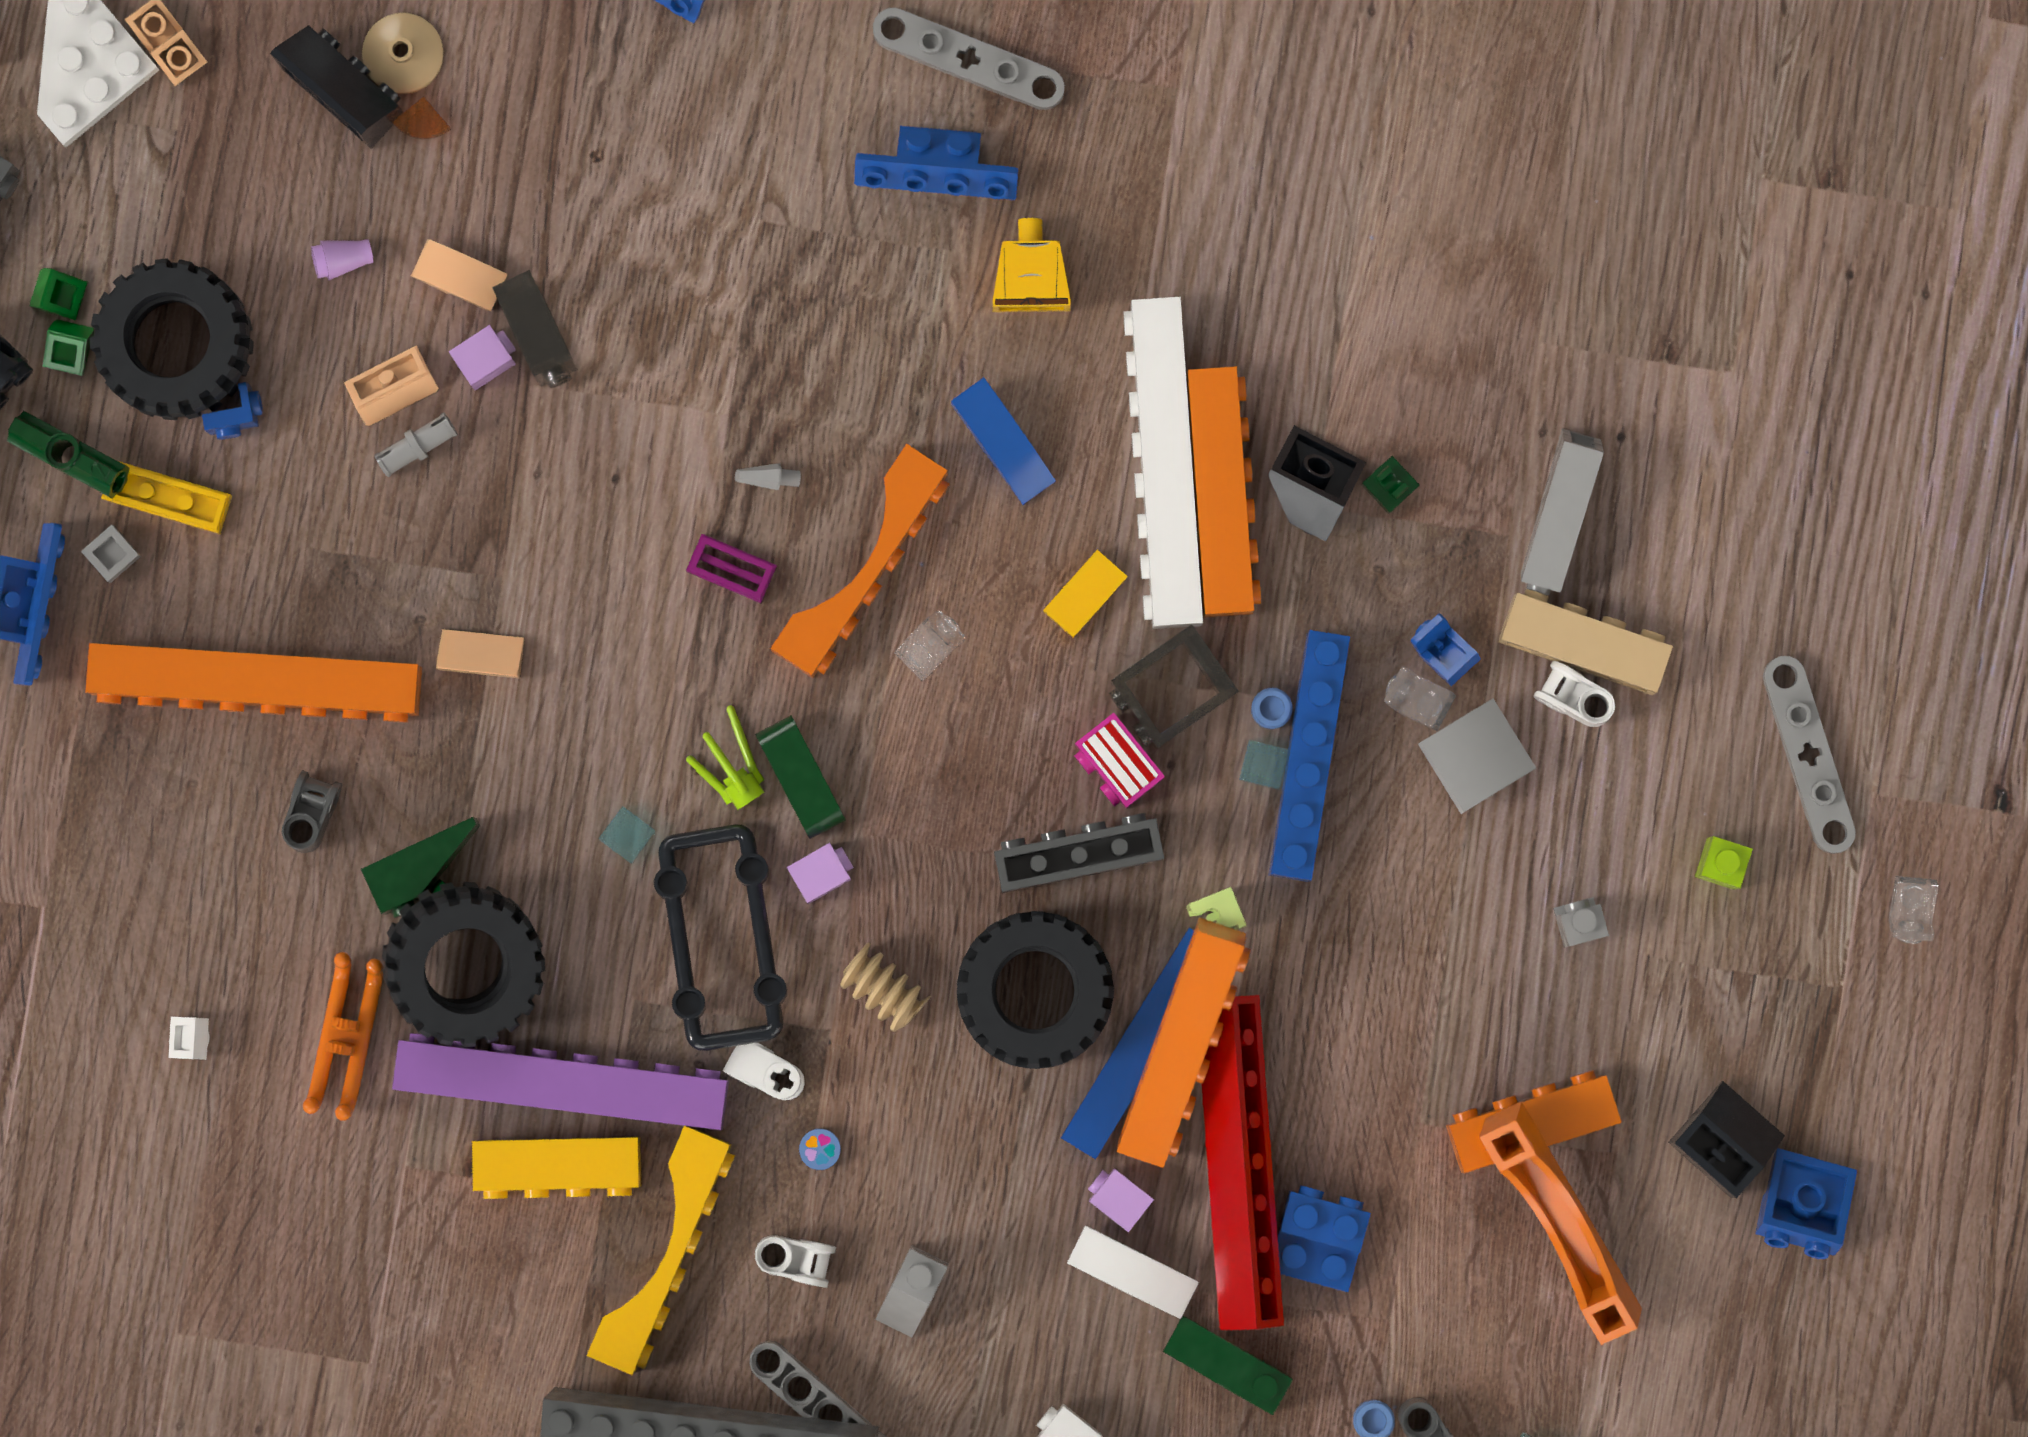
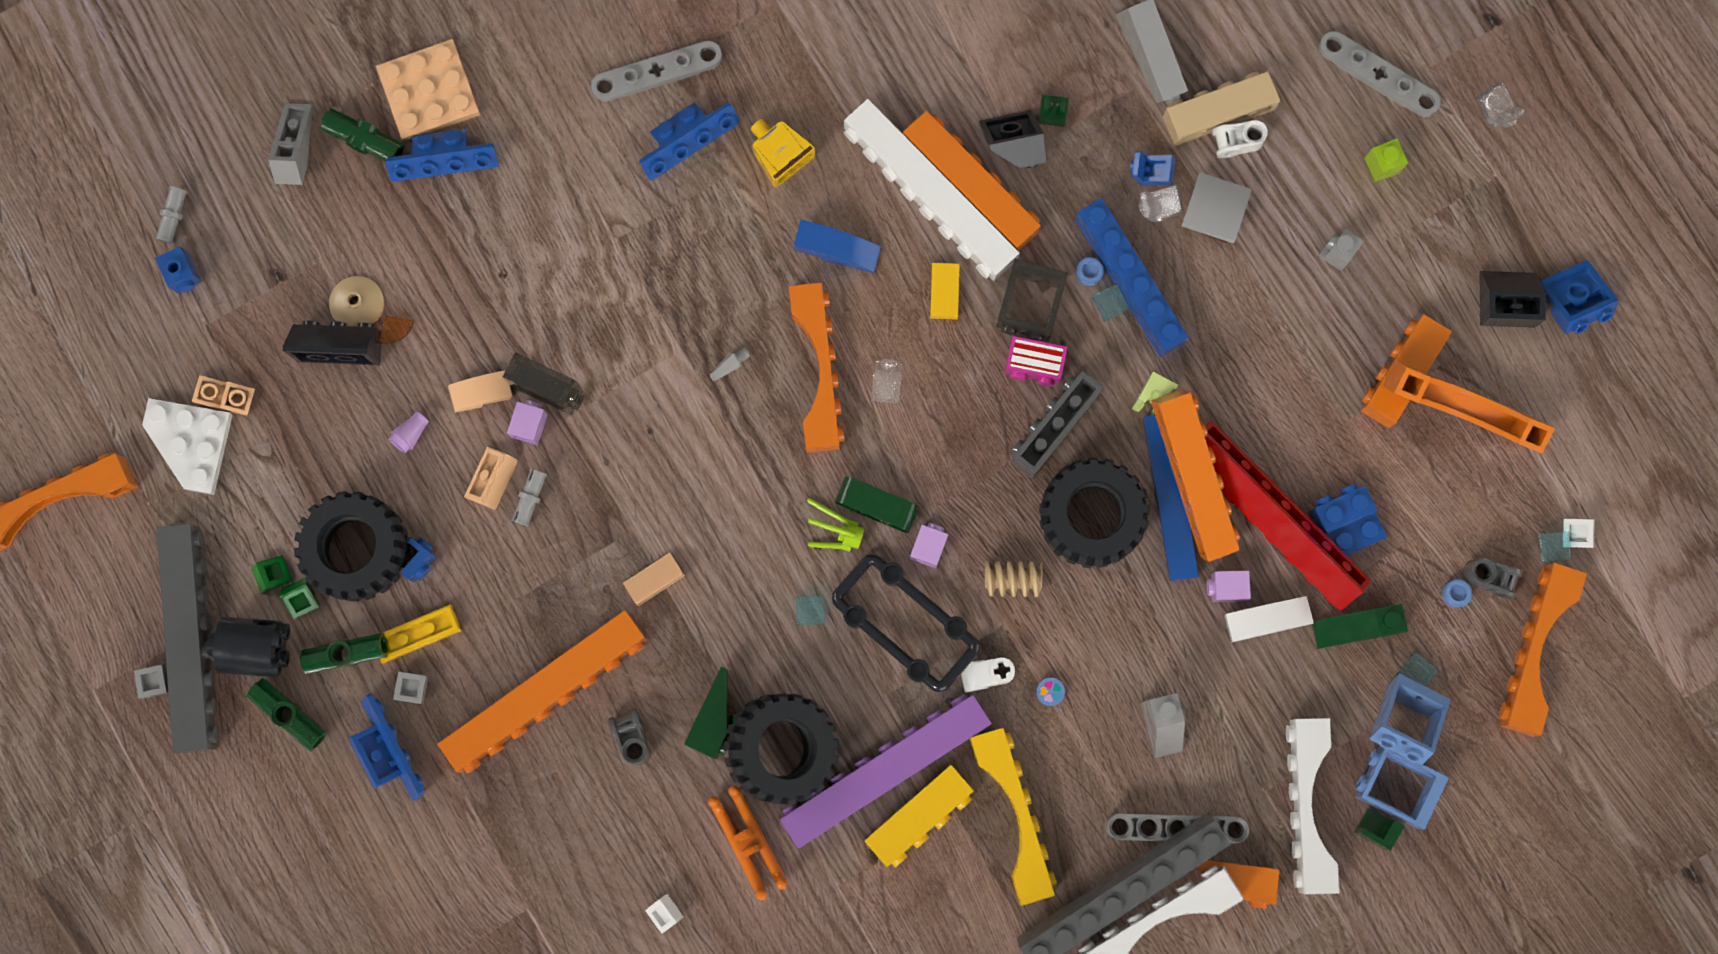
camera: 35 degrees left, 5 degrees down
magenta tile [686,534,777,604] -> none
white piece [755,1235,836,1288] -> none

